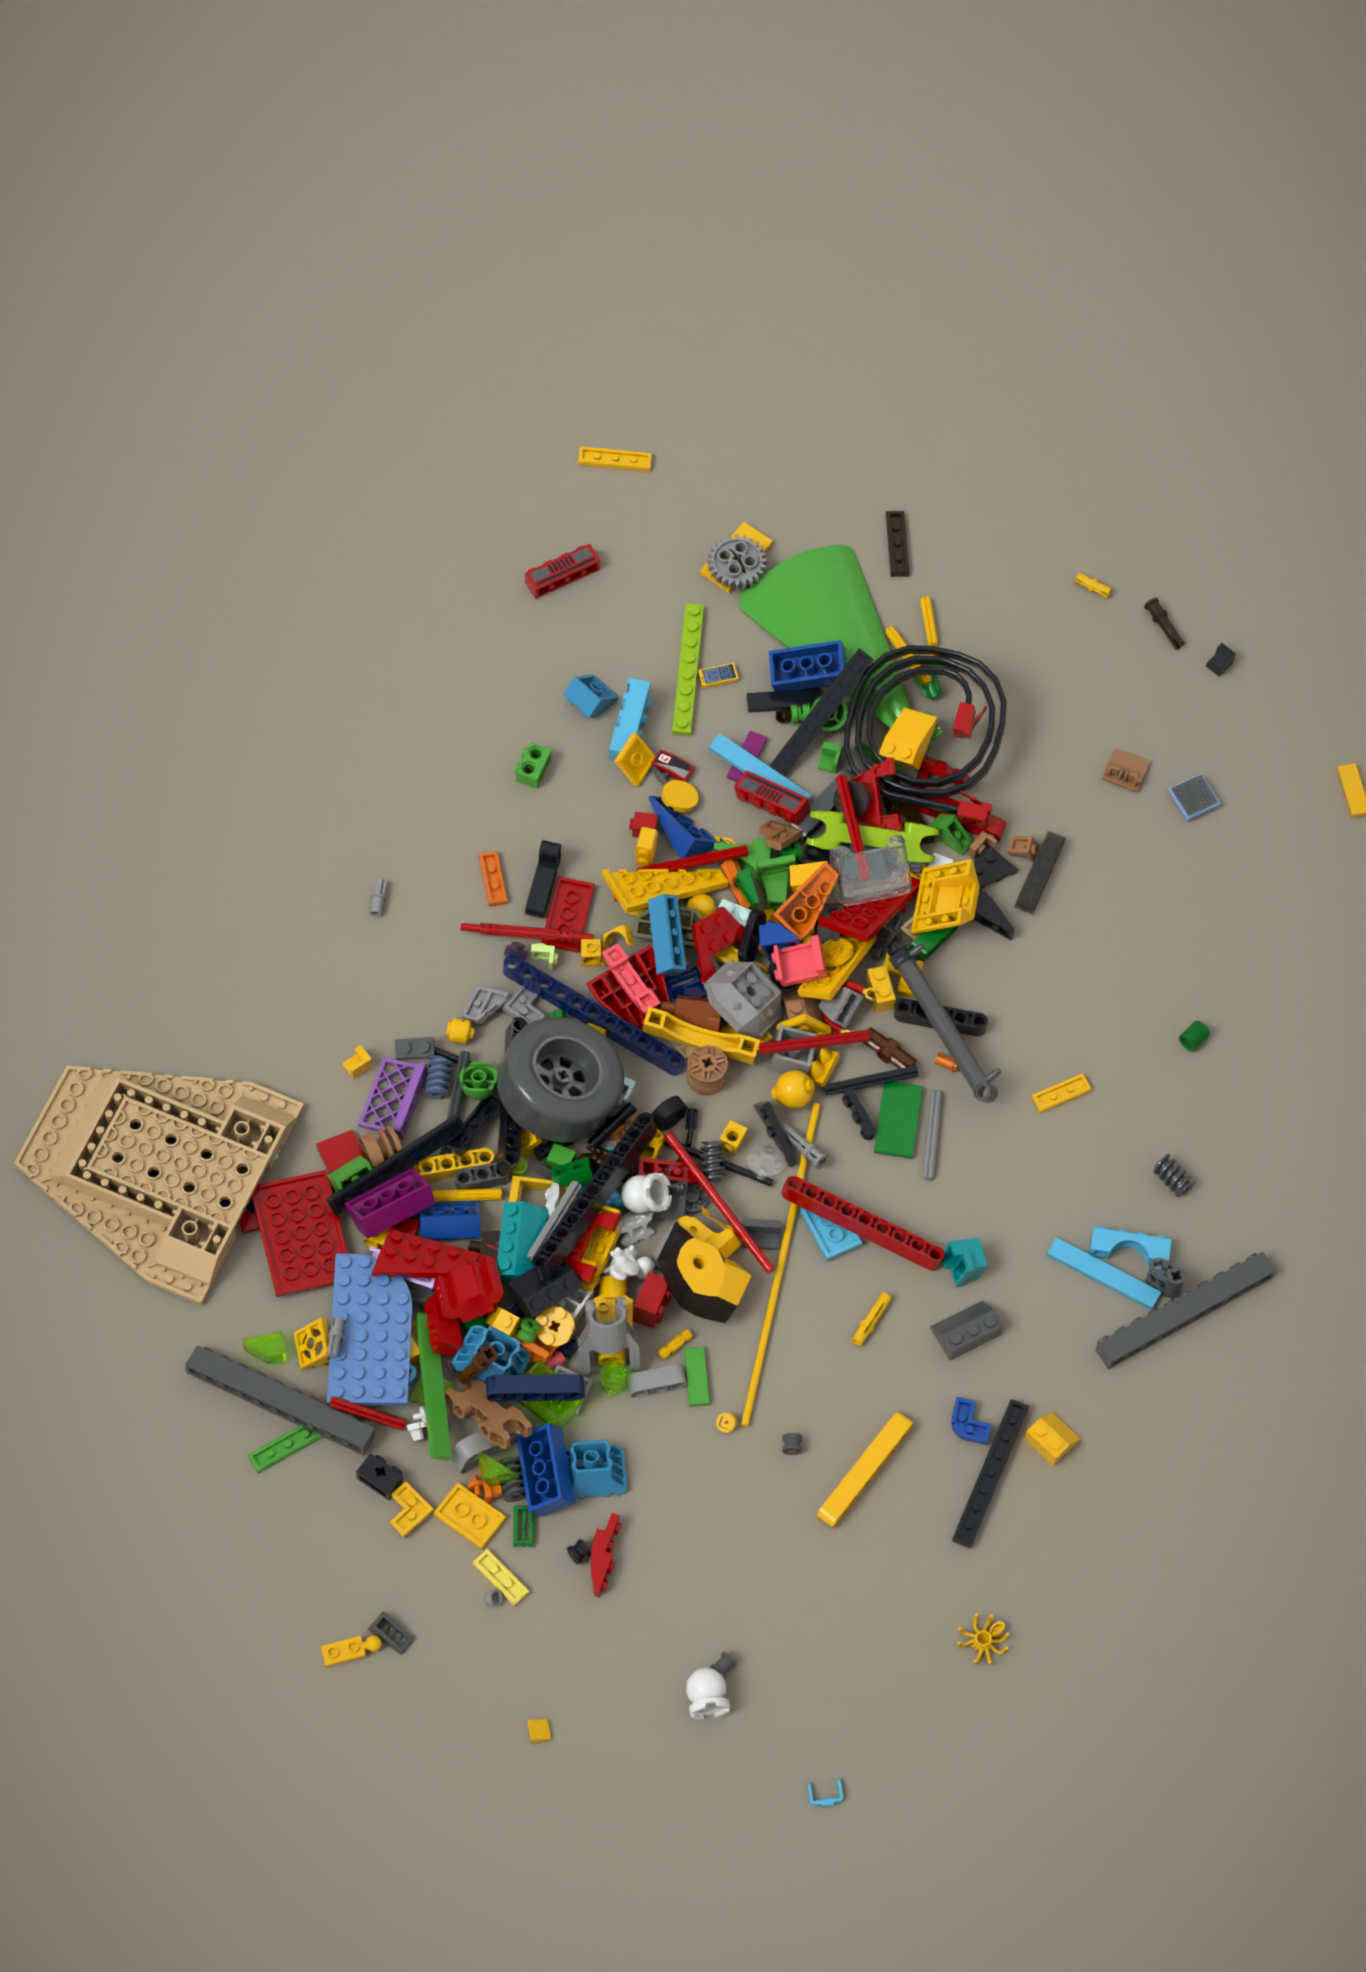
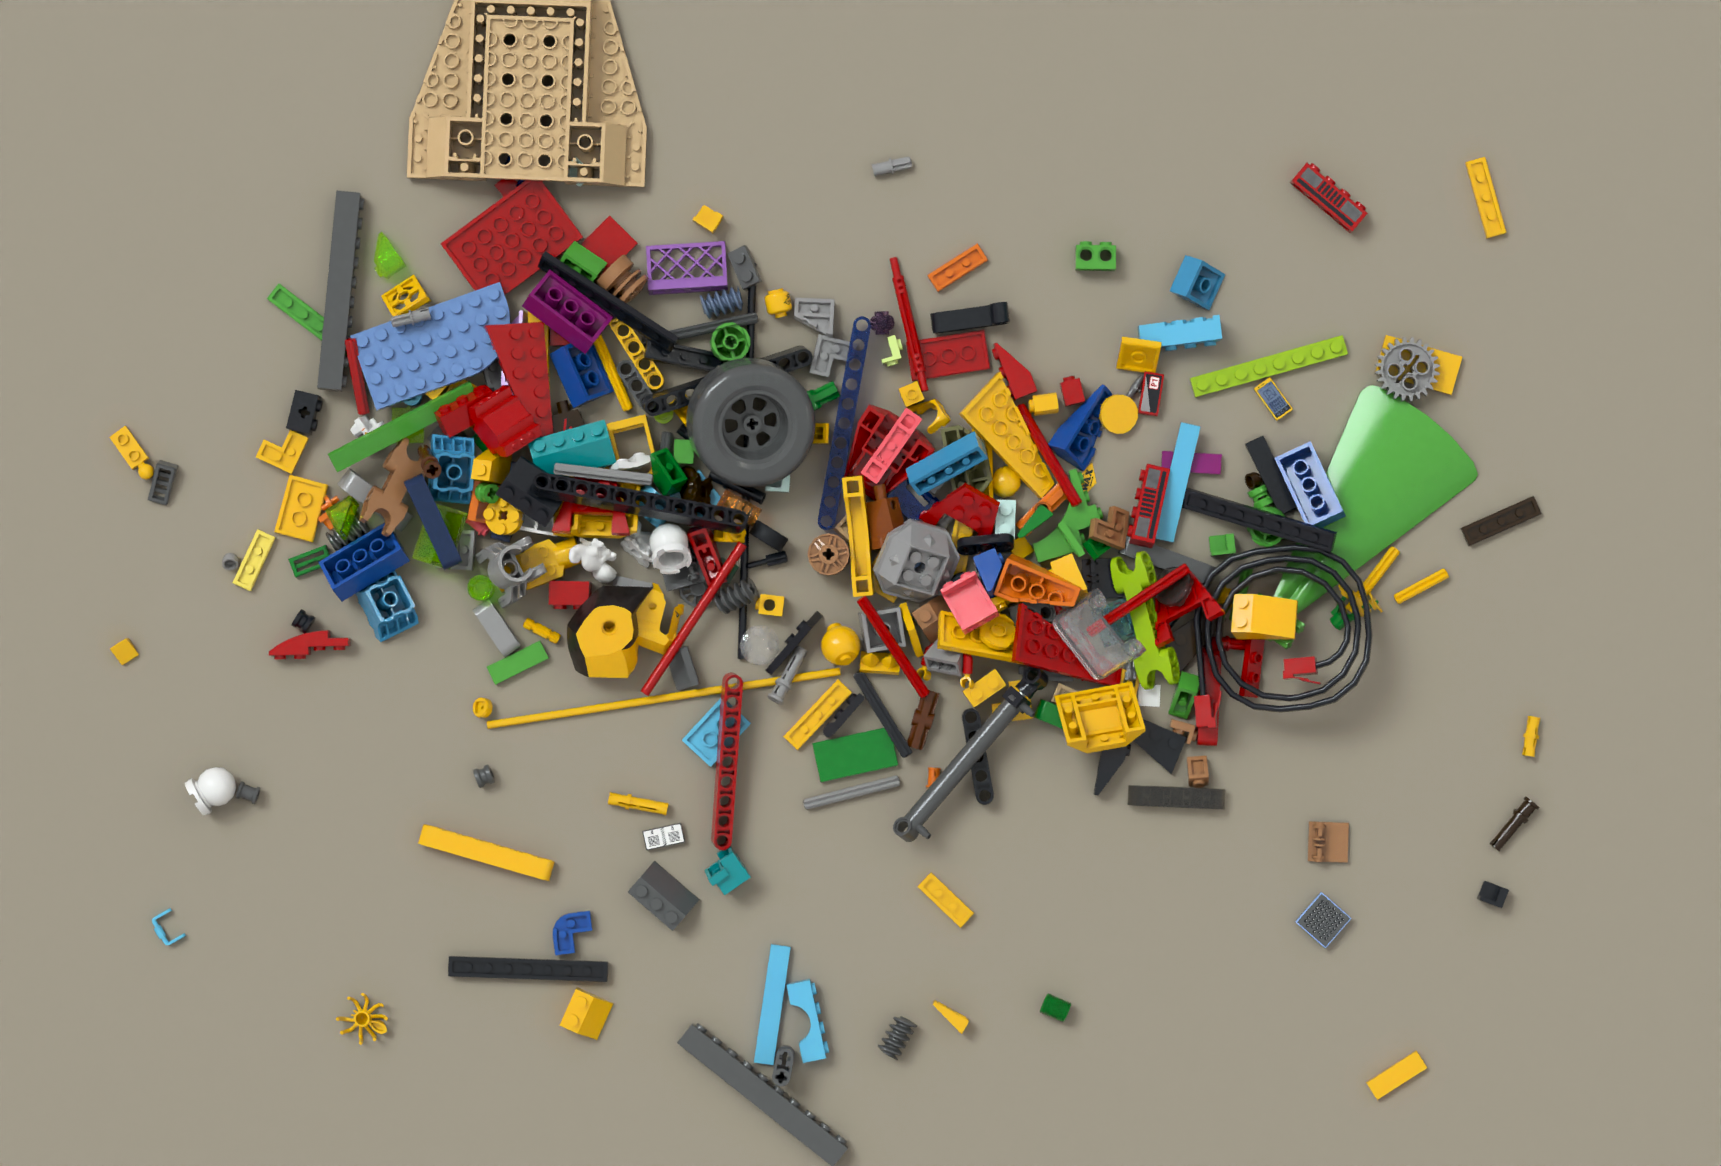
camera: 75 degrees right, 25 degrees up
none -> white tile [642,823,685,850]
none -> yellow tile [783,680,852,750]
none -> yellow slope [933,1000,969,1034]
none -> red slope [991,343,1037,400]

